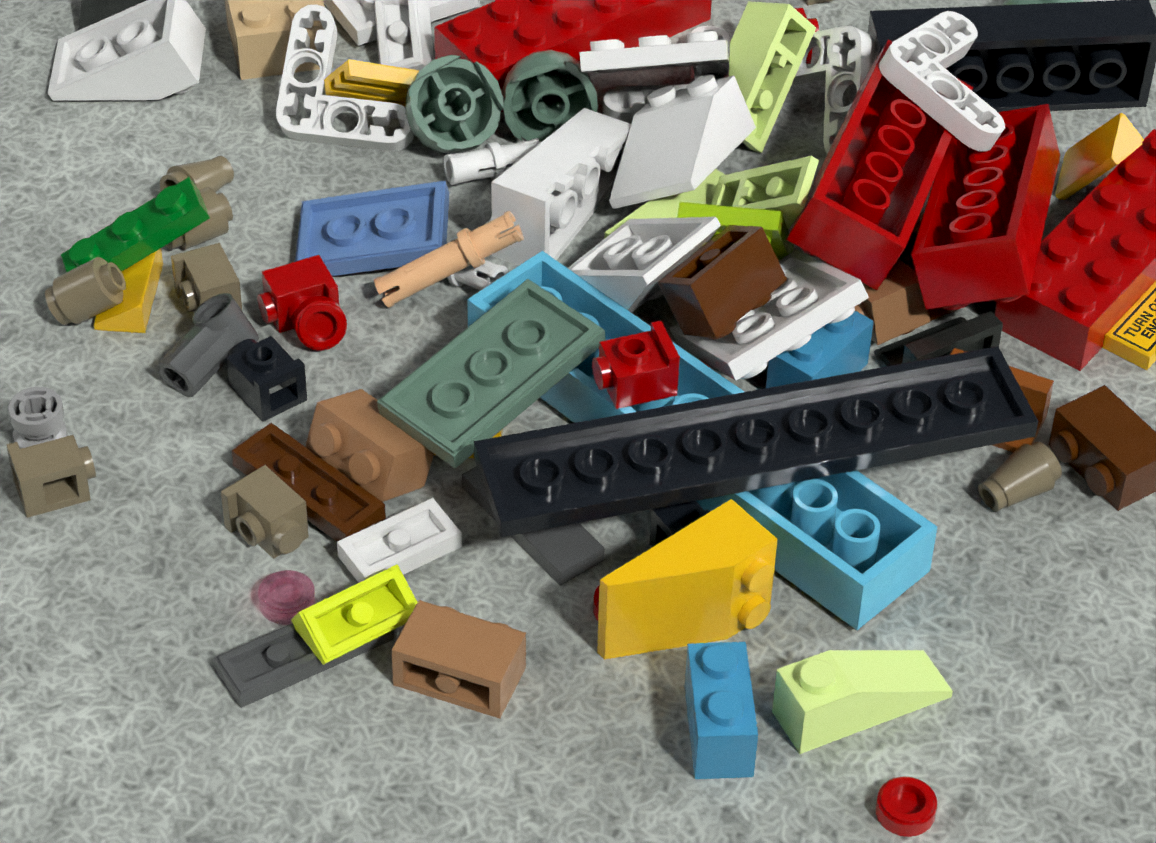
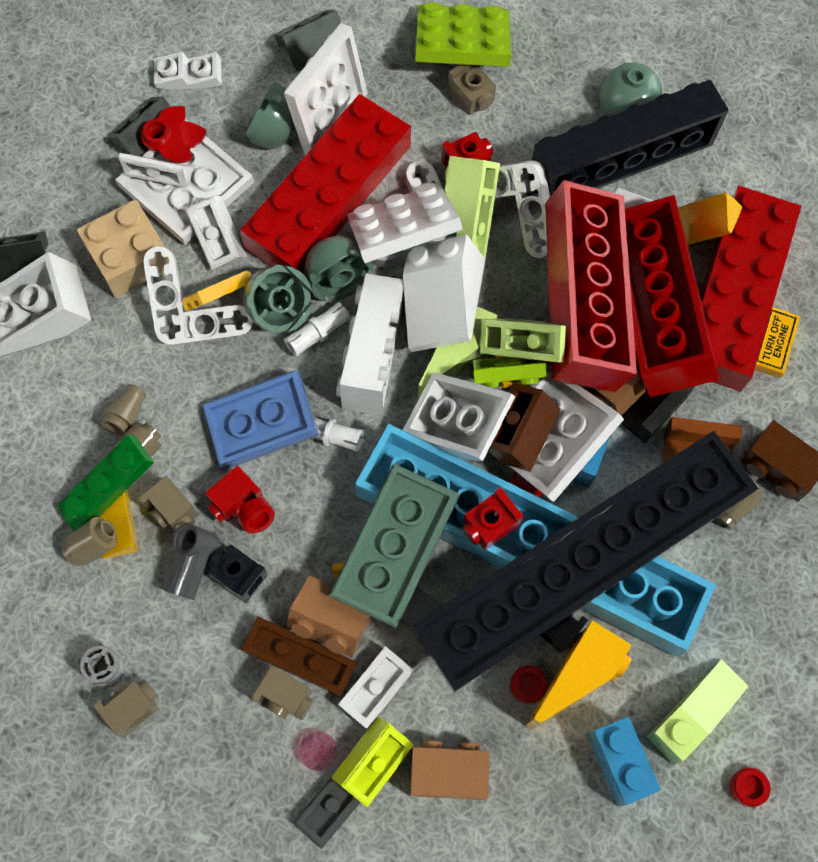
camera: 20 degrees left, 25 degrees up
light nougat pin [374,211,524,308] -> none
white beam [879,11,1005,151] -> none

